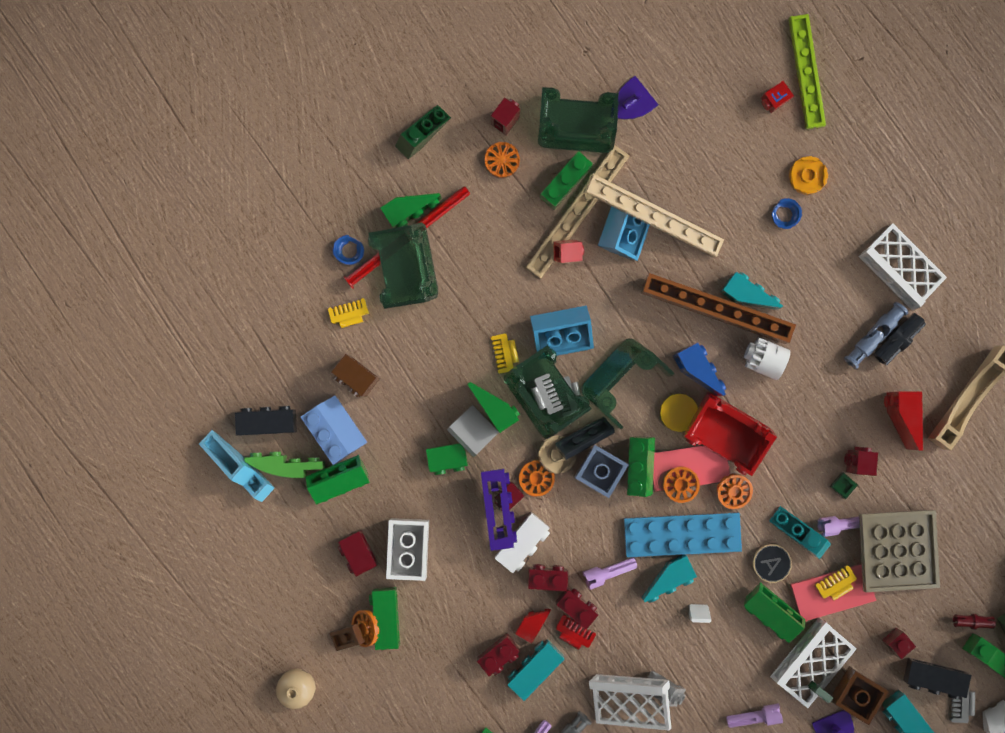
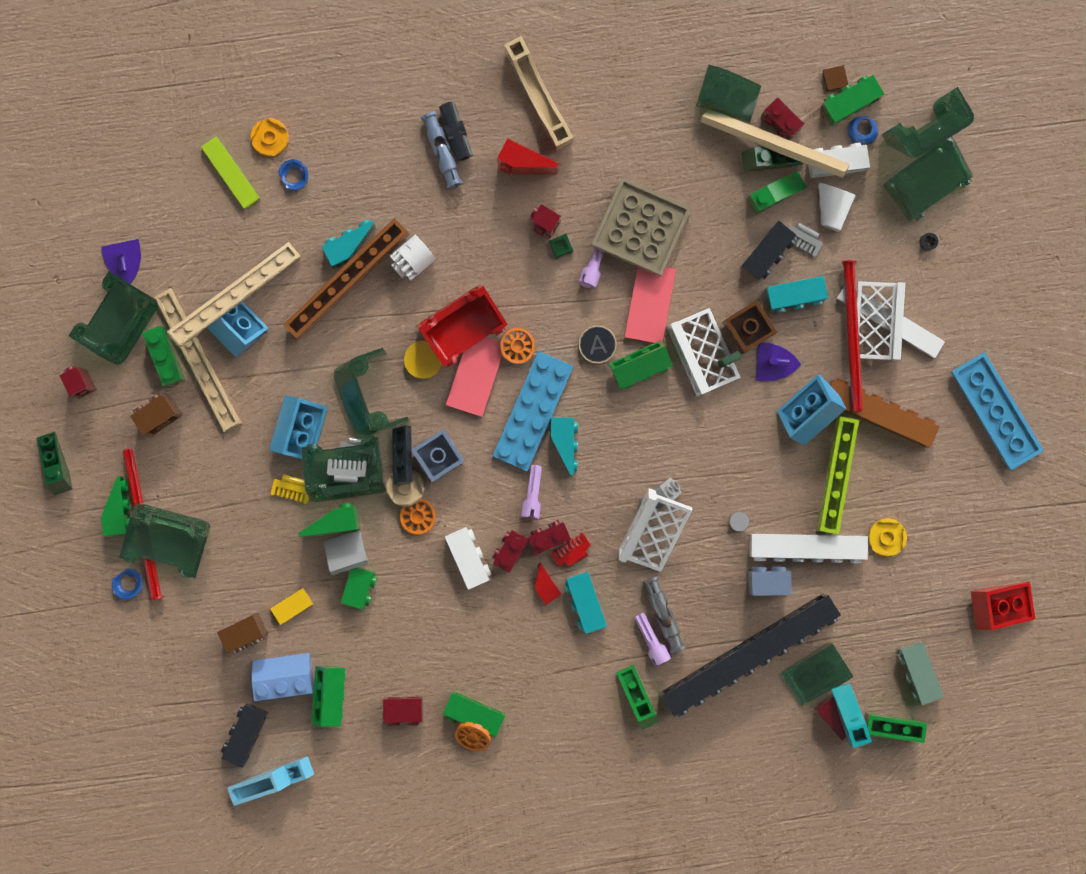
camera: 65 degrees left, 0 degrees up
bright green slope [244,452,325,478] -> none
tan cylinder [276,669,316,709] -> none
yellow piece [328,298,369,328] -> none
reddish brown plate [329,624,365,651] -> none
white brick [386,518,429,581] -> none
dark red brick [477,633,519,677] -> none
dark purple brick [481,469,517,551] -> none
orange wheel [484,142,520,178] -> none
dark red brick [494,481,525,511] -> none
brick [553,240,584,263] -> none
green brick [627,436,655,497] -> none
orange wheel [663,467,700,503] -> none
blue slope [672,343,726,396] -> none
white slope [689,604,711,623] -> none
lavender piece [727,703,783,728] -> none
red brick [761,81,794,113] -> none
teal slope [769,506,831,560] -> none
lime tile [789,14,826,129] -> none
yellow piece [815,565,857,601] -> none
white fence [858,224,947,311] -> none
dark red brick [882,628,916,659] -> none
dark red pin [953,614,996,630] -> none
none -> reddish brown brick [130,394,183,437]
none -> lime tile [201,136,260,210]
none -> yellow tile [270,588,313,625]

